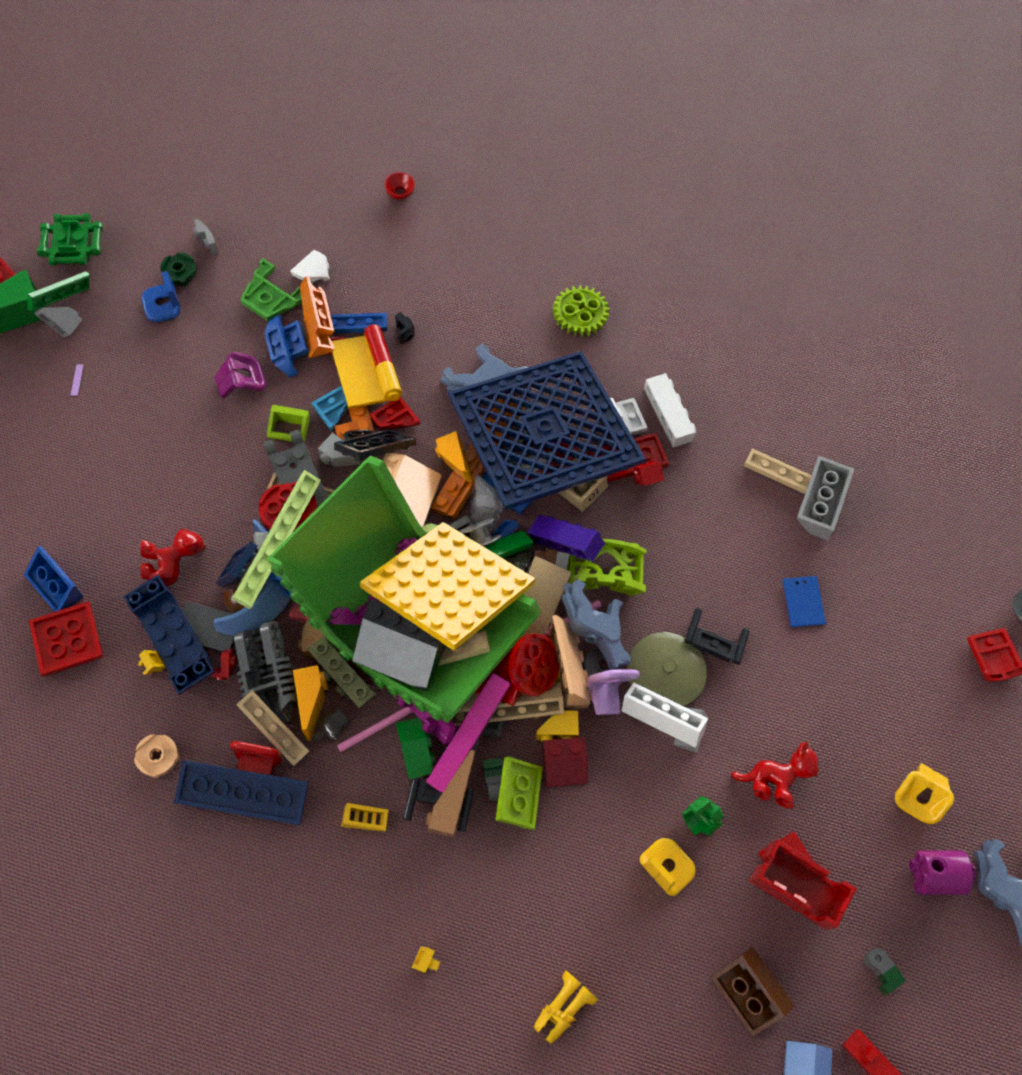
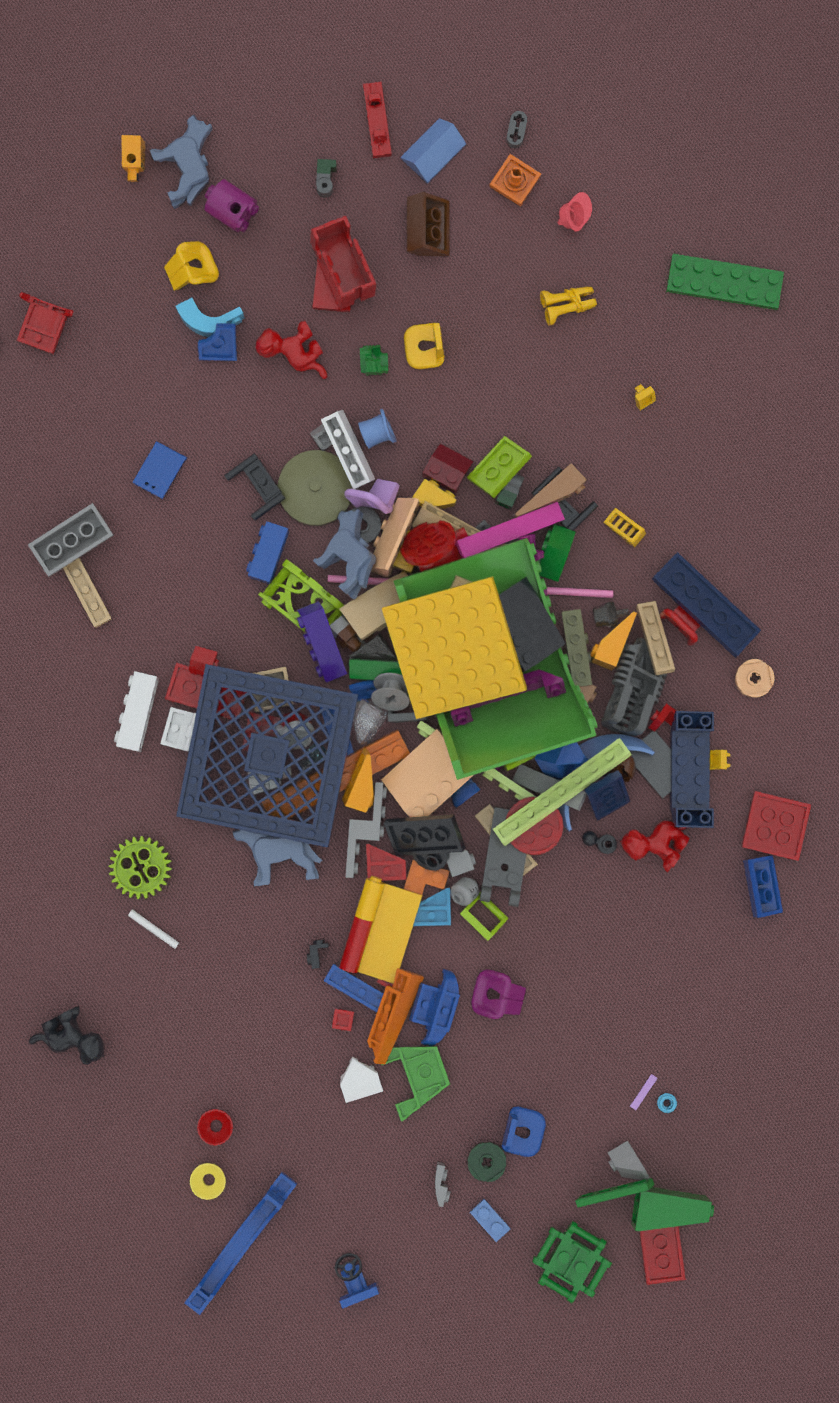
camera: 145 degrees left, 20 degrees up
none -> black animal [28,1006,105,1065]
none -> white bar [128,909,179,949]
none -> medium azure arch [175,298,245,337]
none -> blue slope [184,1172,297,1315]
none -> light yellow piece [190,1163,226,1200]
none -> blue tile [198,323,237,361]
none -> blue brick [246,521,289,584]
none -> red plate [332,1008,354,1031]
none -> blue piece [335,1253,379,1309]
none -> light grey bracket [346,782,387,878]
none -> medium blue piece [358,409,397,449]
none -> light grey head [450,877,479,906]
none -> medium blue plate [470,1198,511,1242]
none -> black plate [582,831,617,854]
none -> medium azure plate [657,1093,677,1113]

